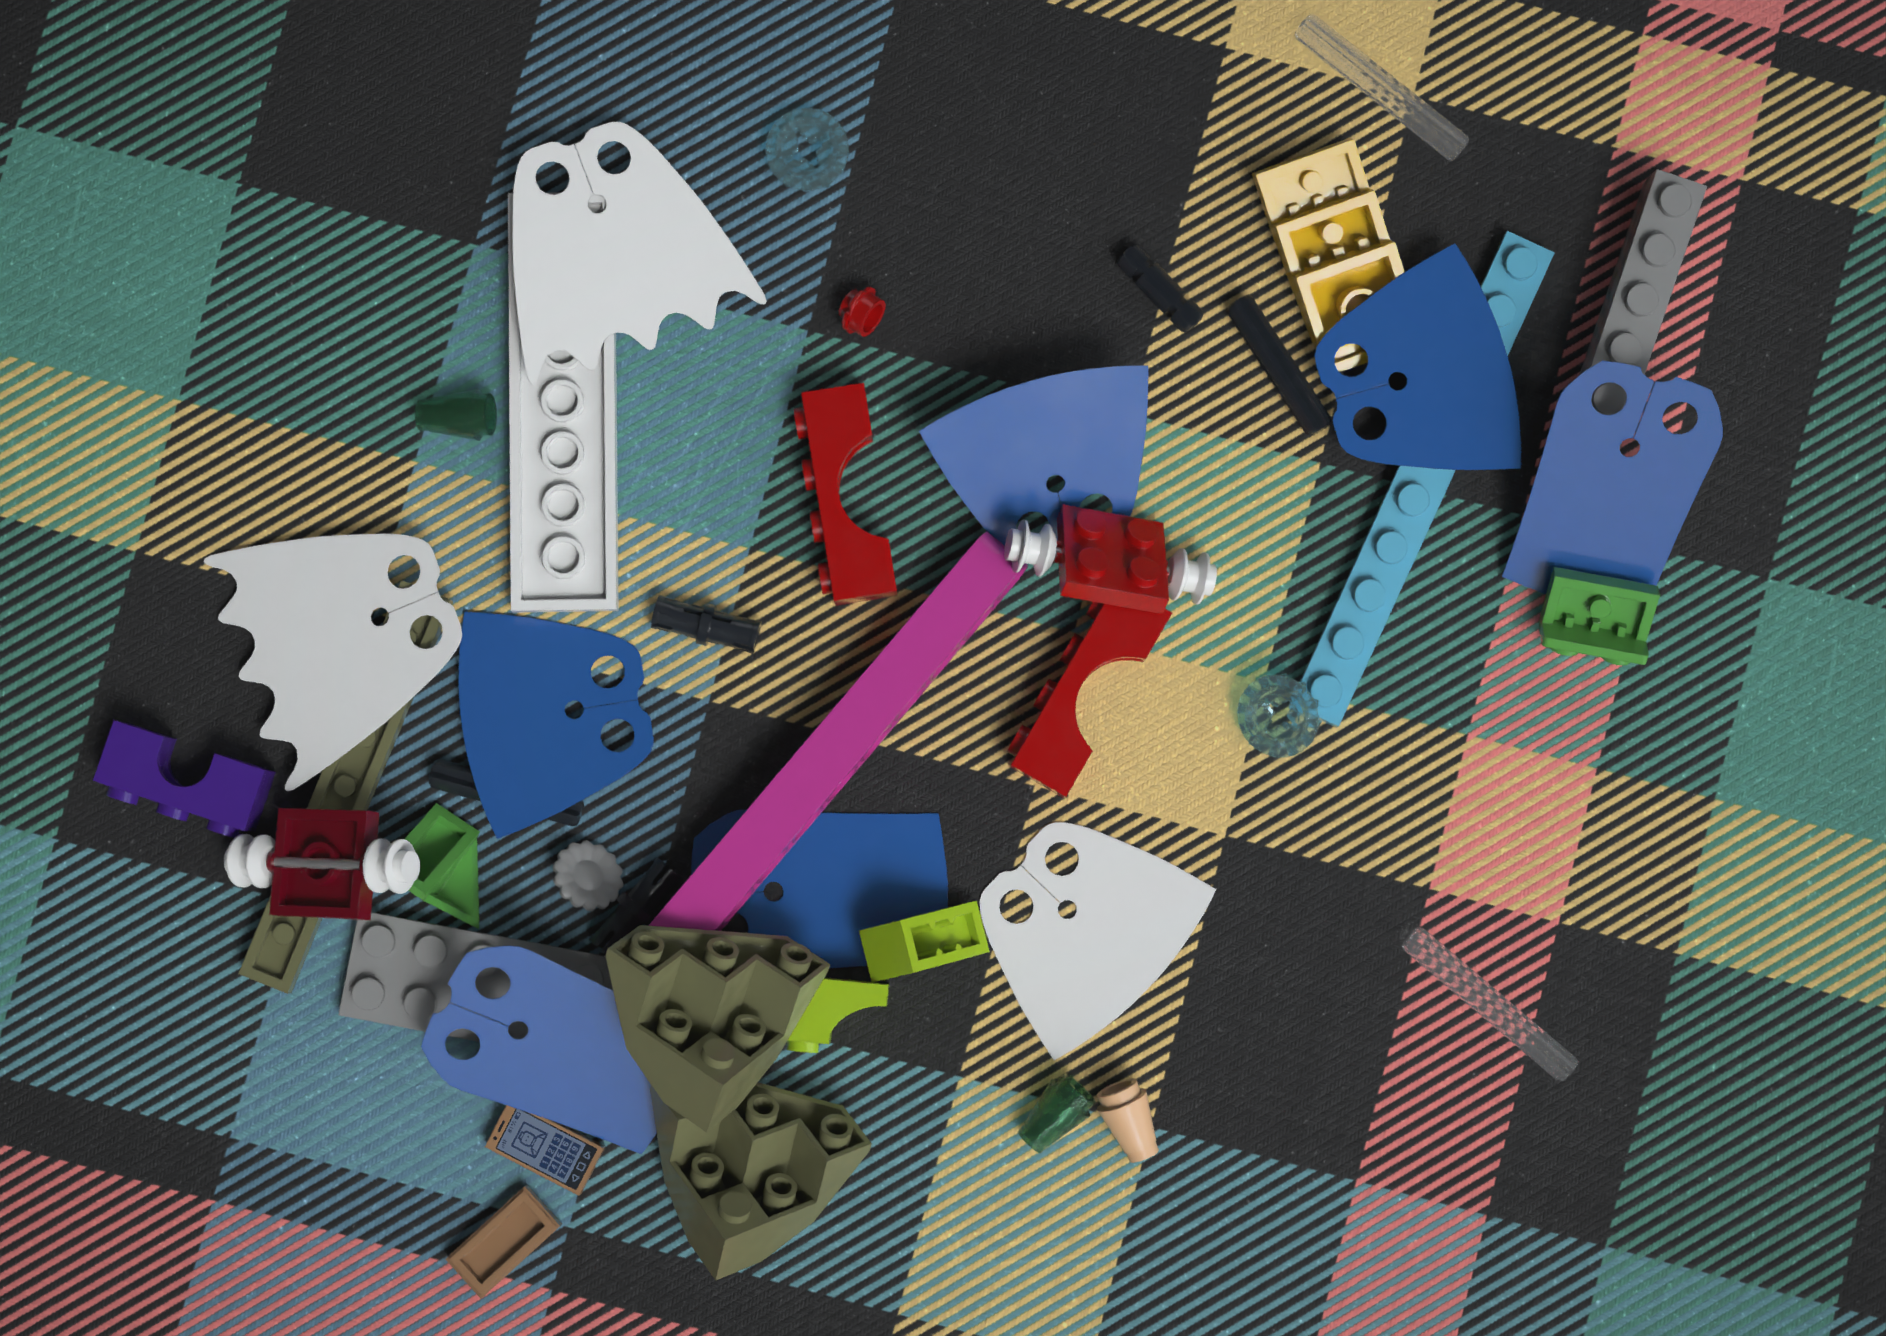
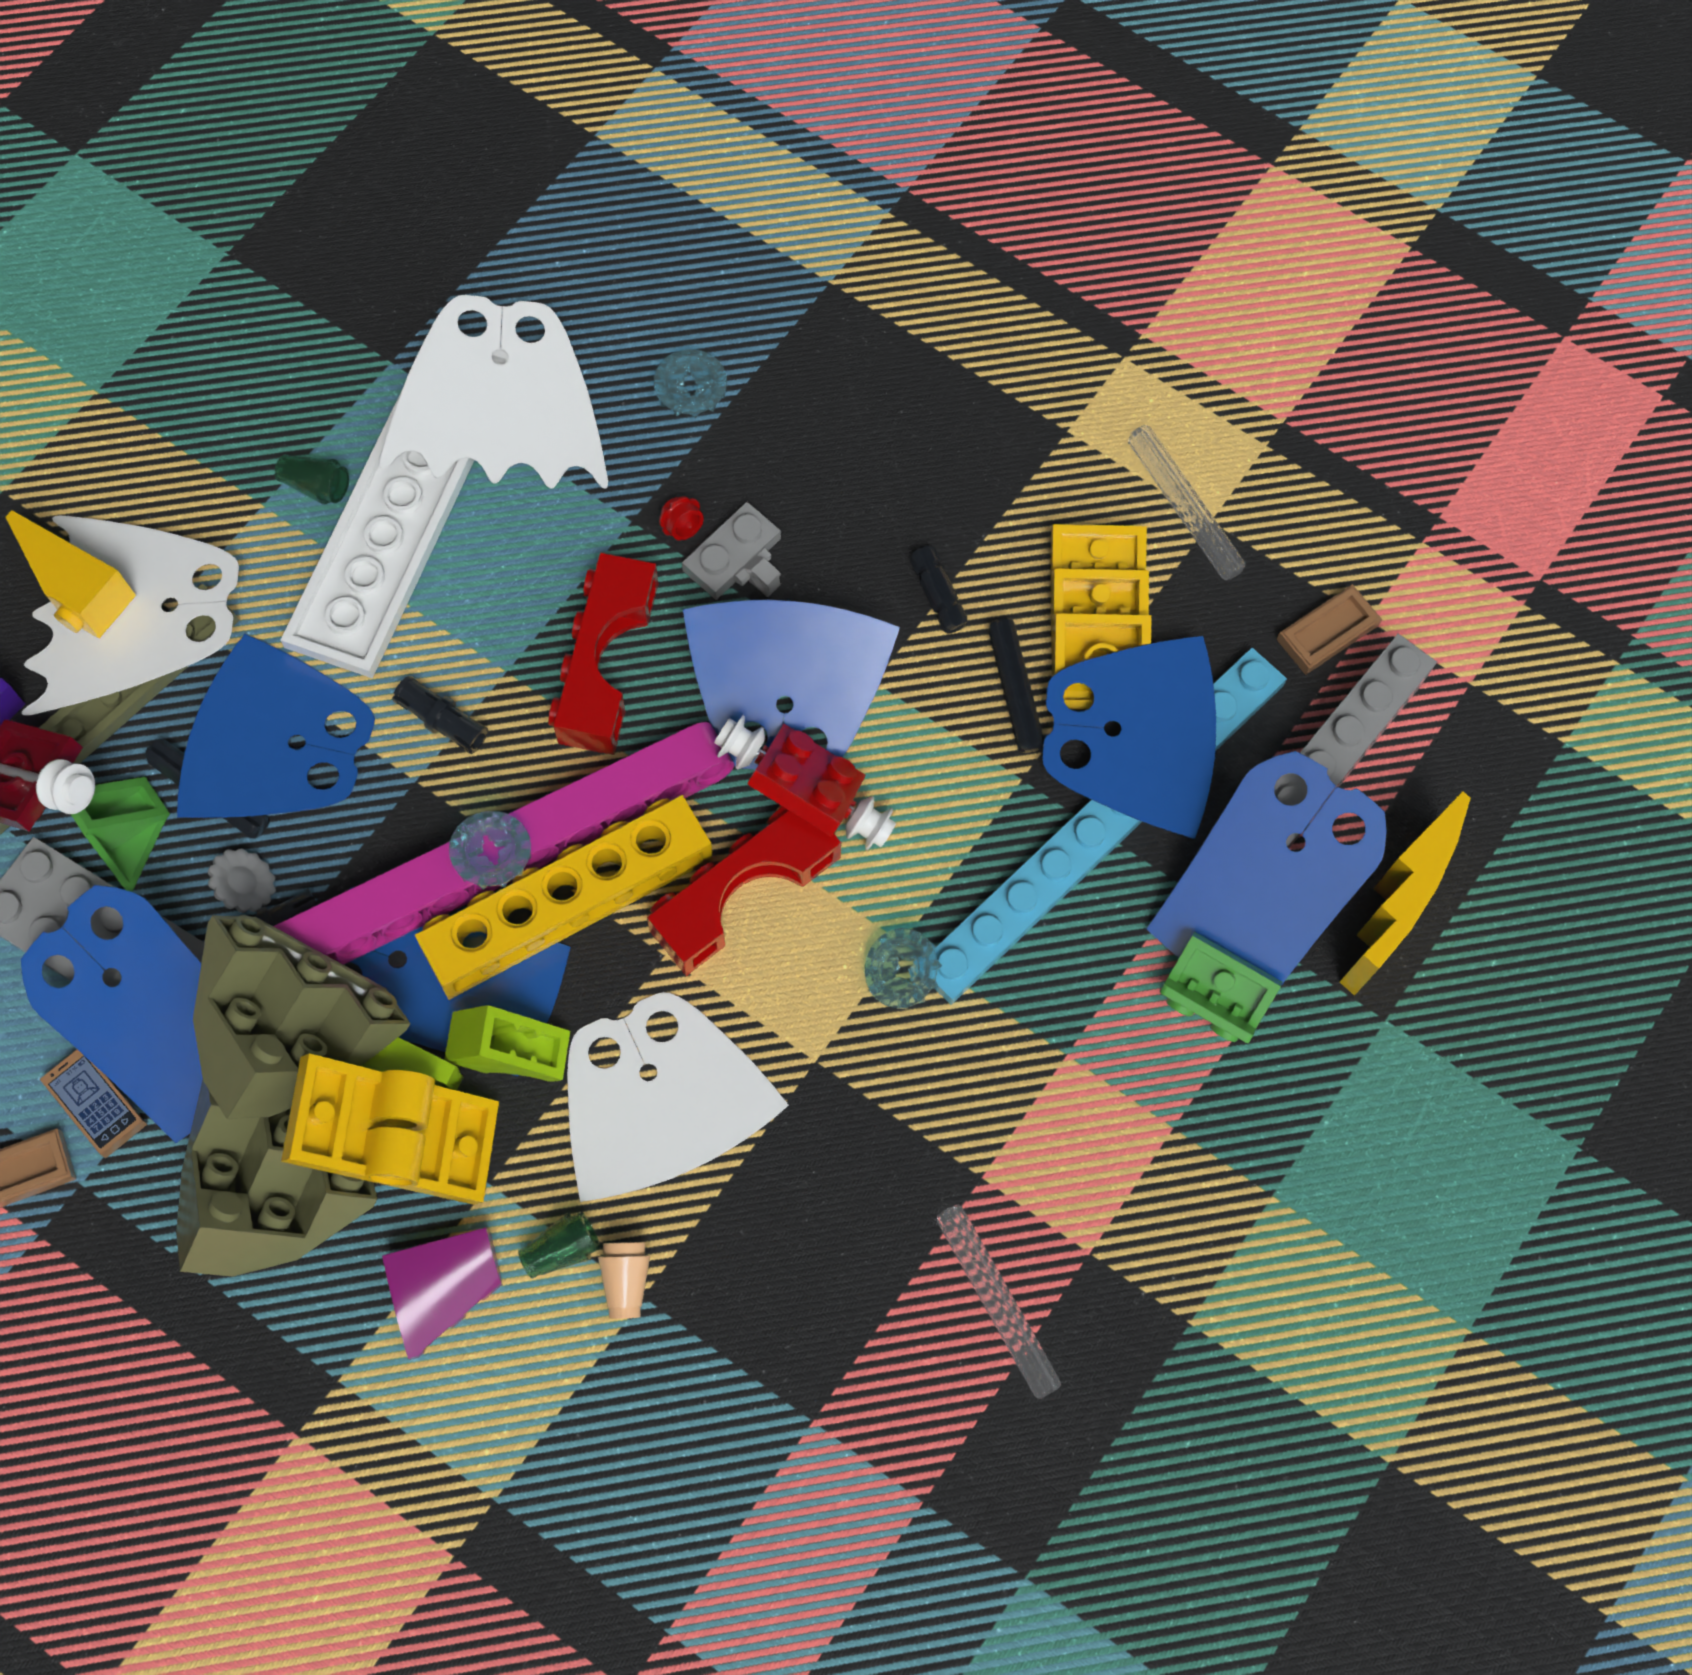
camera: 15 degrees right, 15 degrees down
none -> yellow slope [6,510,136,639]
none -> yellow plate [281,1053,499,1205]
none -> magenta slope [382,1228,503,1360]
none -> yellow brick [414,795,713,1000]
none -> clear light blue gear [449,811,531,890]
none -> light grey hinge [682,502,781,600]
none -> medium nougat tile [1276,584,1382,675]
none -> yellow slope [1340,791,1470,996]

